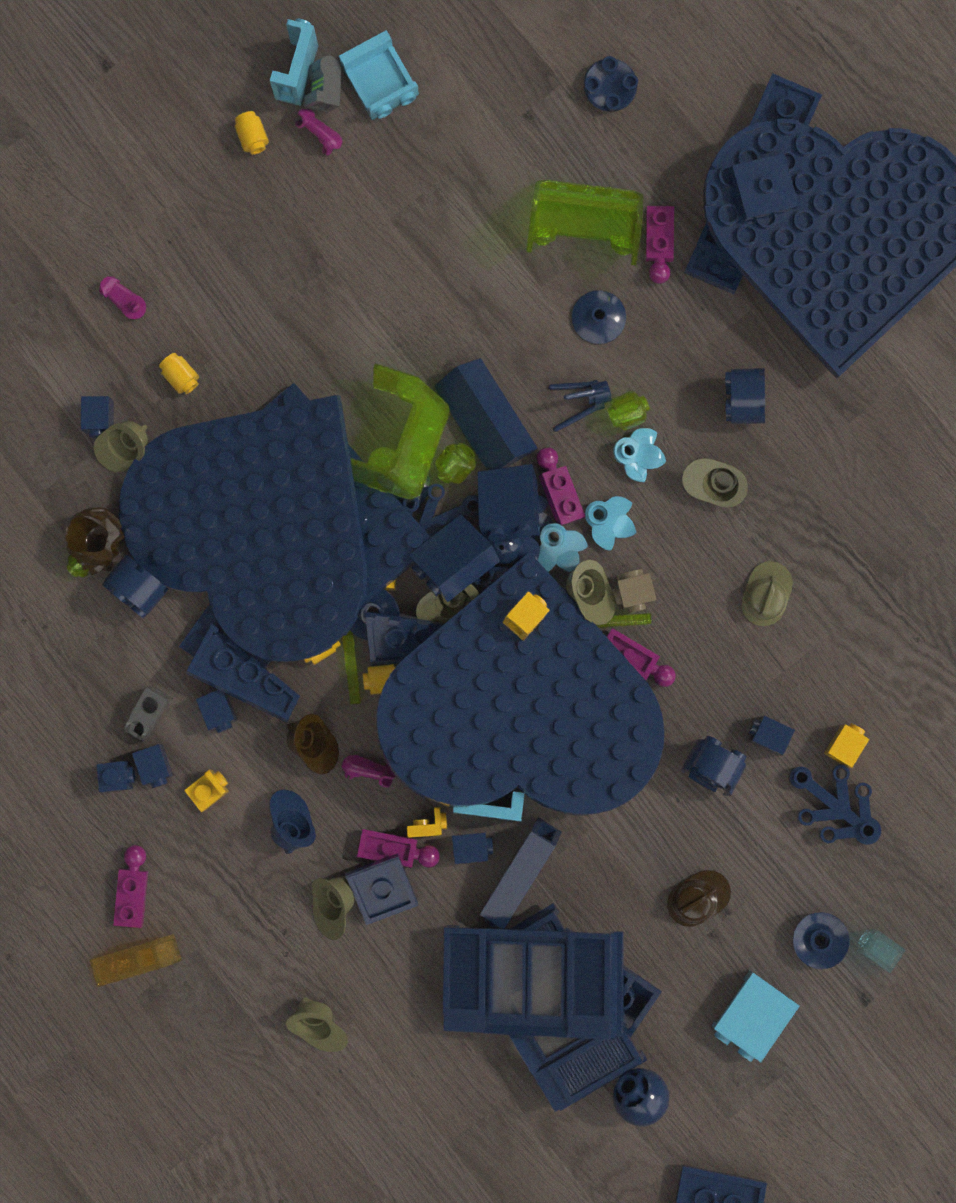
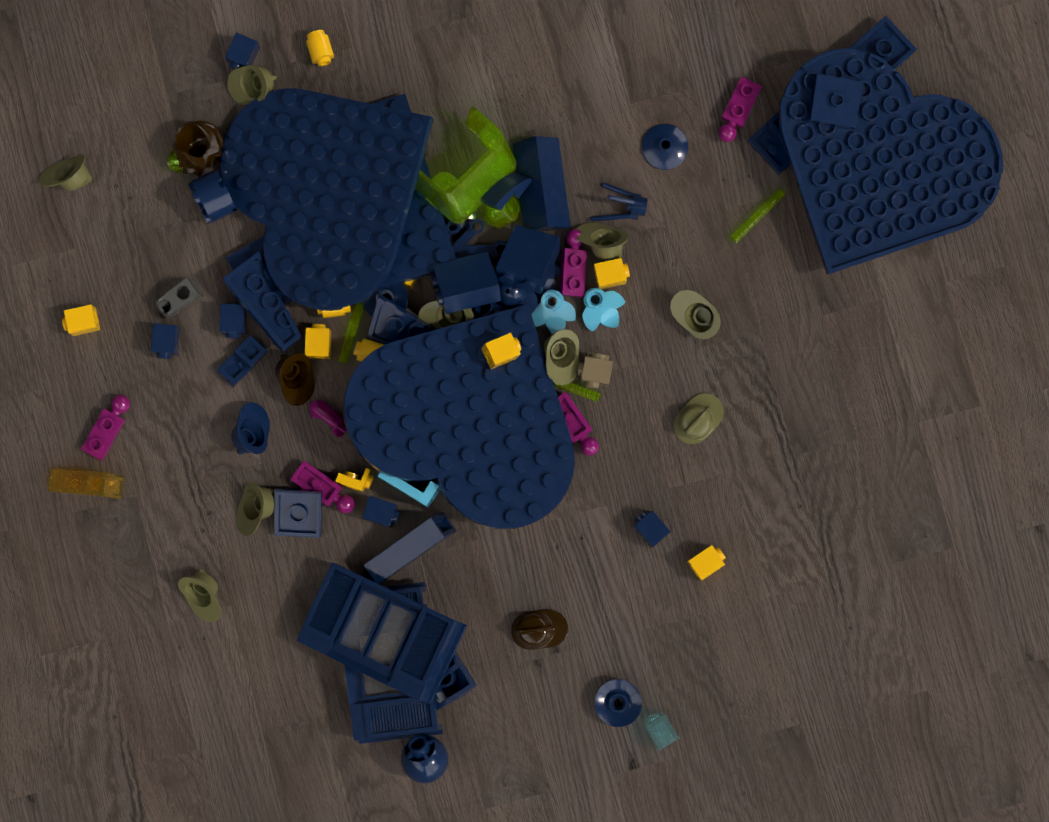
camera: 20 degrees right, 0 degrees up
dark blue brick [97,761,135,792] -> none
yellow bracket [184,769,229,812] -> none
clear neon green windscreen [526,180,643,266] -> none
clear neon green head [607,390,650,431] -> none
medium azure plate [613,428,666,482] -> none
dark blue brick [681,736,747,796] -> none
medium azure panel [712,970,799,1062] -> none
dark blue brick [725,368,765,424] -> none
dark blue plant [788,765,881,845] -> none
none -> yellow brick [62,304,101,336]
none -> dark blue slope [216,335,267,388]
none -> yellow brick [305,324,331,359]
none -> dark blue slope [481,172,532,211]
none -> olive piece [576,222,628,259]
none -> yellow brick [594,258,630,289]
none -> clear neon green bar [730,188,785,244]

